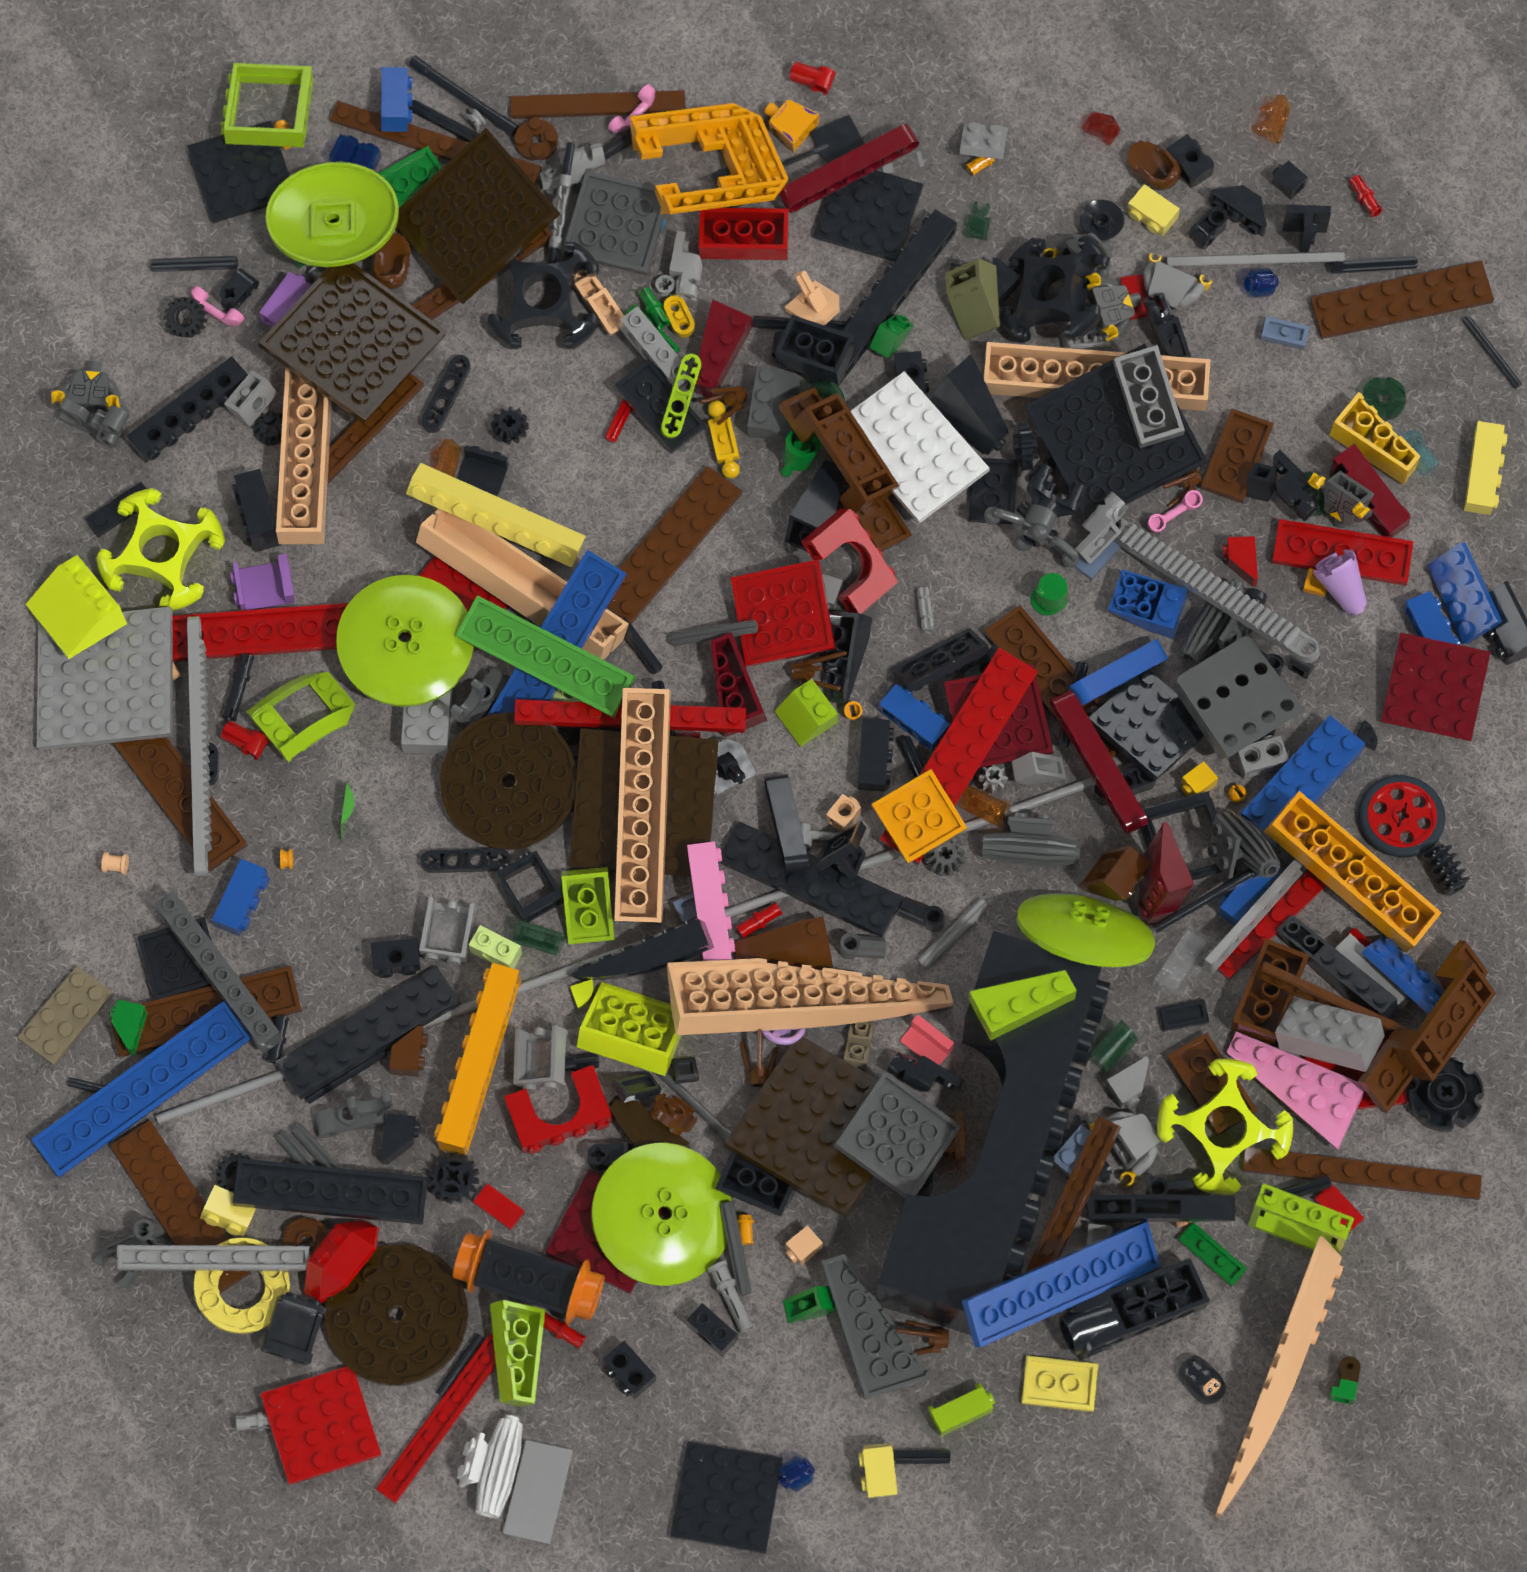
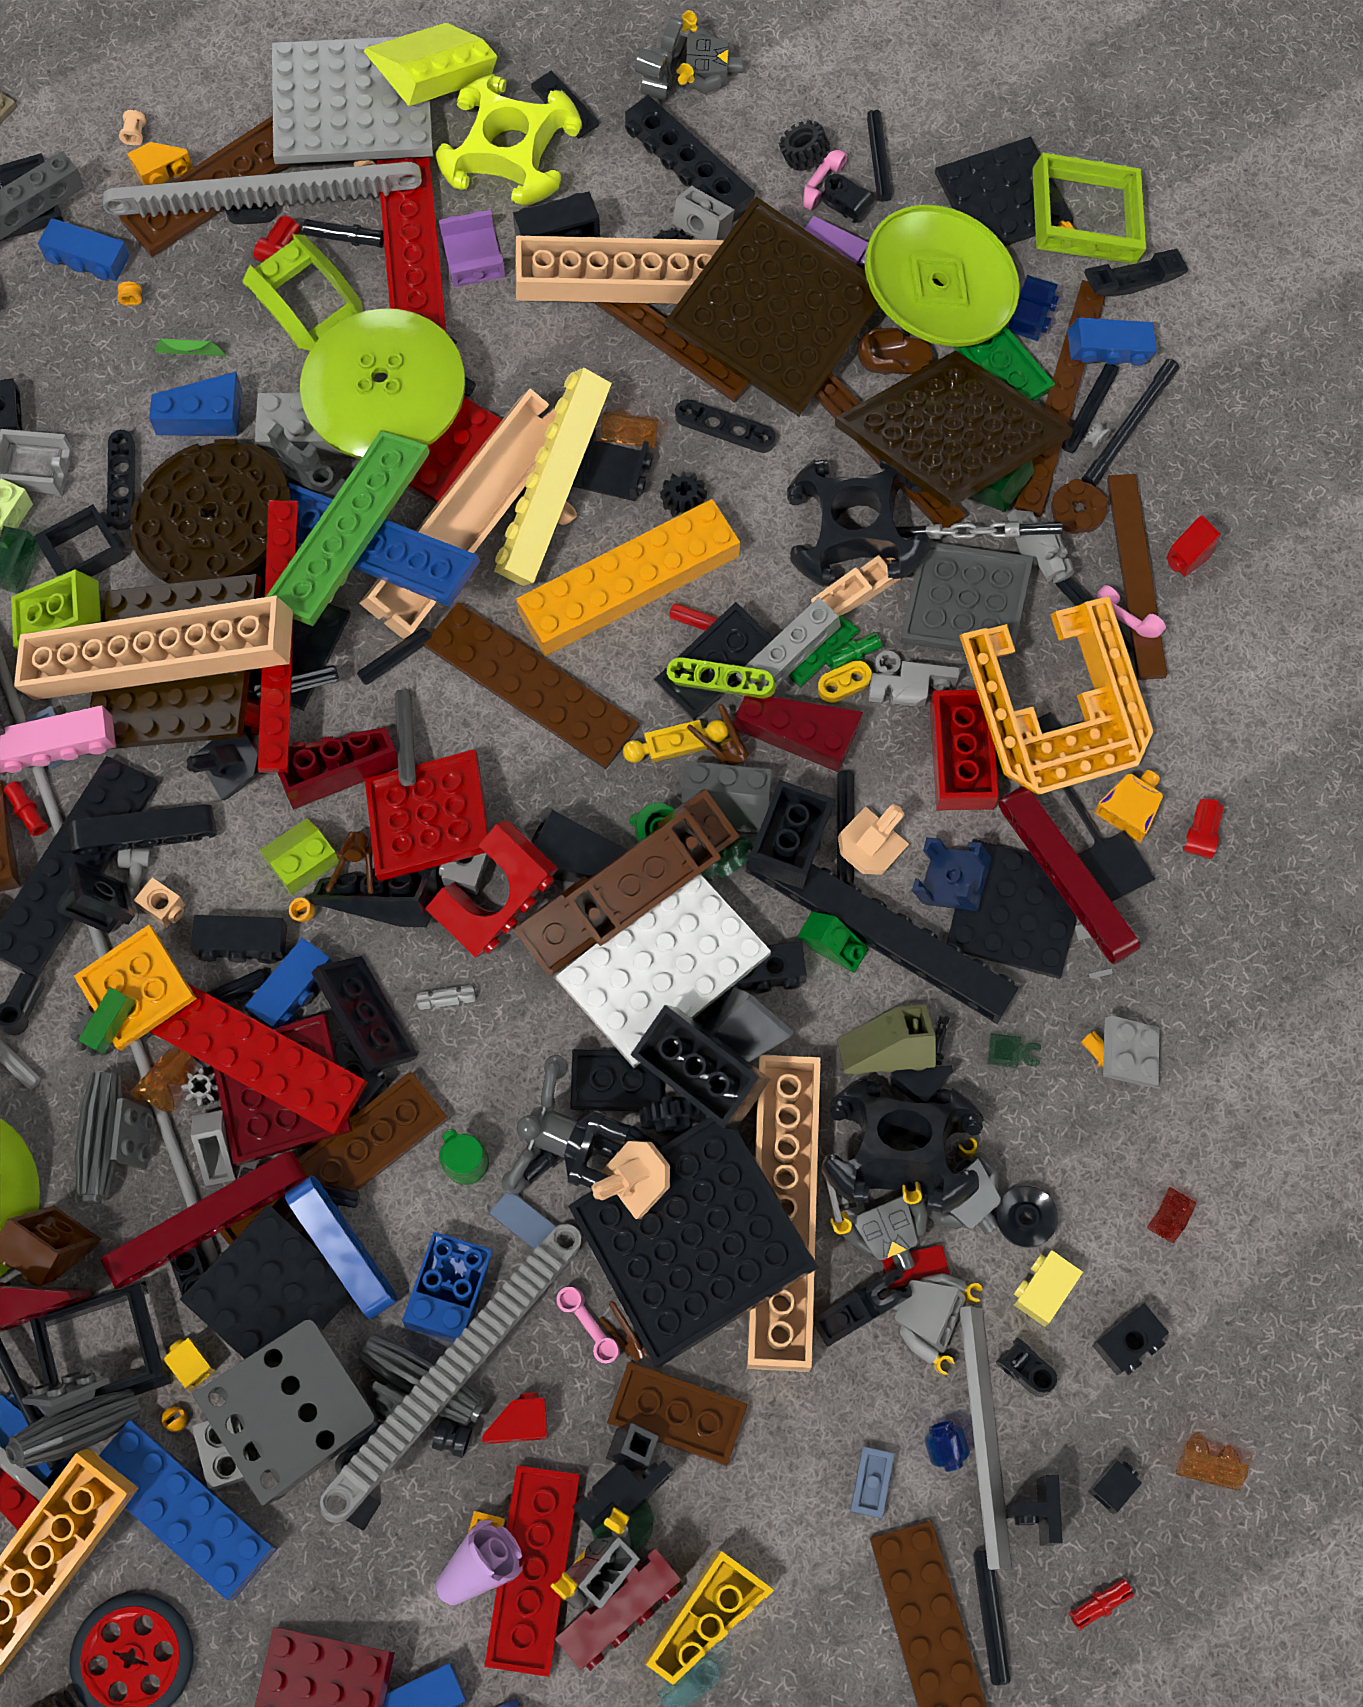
camera: 85 degrees right, 0 degrees up
light grey plate [1075,491,1129,564] -> none
light grey brick [1113,345,1185,448] -> none
reddish brown hair [1126,140,1180,191] -> none
black slope [1209,185,1267,237] -> none
black tile [1357,720,1378,751] -> none
clear green plate [1362,377,1406,422] -> none
none -> green slope [78,987,136,1054]
none -> light orange slope [127,142,193,185]
none -> blue wedge [149,371,242,436]
none -> light orange brick [516,499,740,656]
none -> light nougat piece [592,1141,670,1219]
none -> black brick [630,1005,771,1130]
none -> dark blue panel [912,837,992,911]
none -> black slope [1084,248,1188,296]
none -> red slope [1166,515,1221,578]

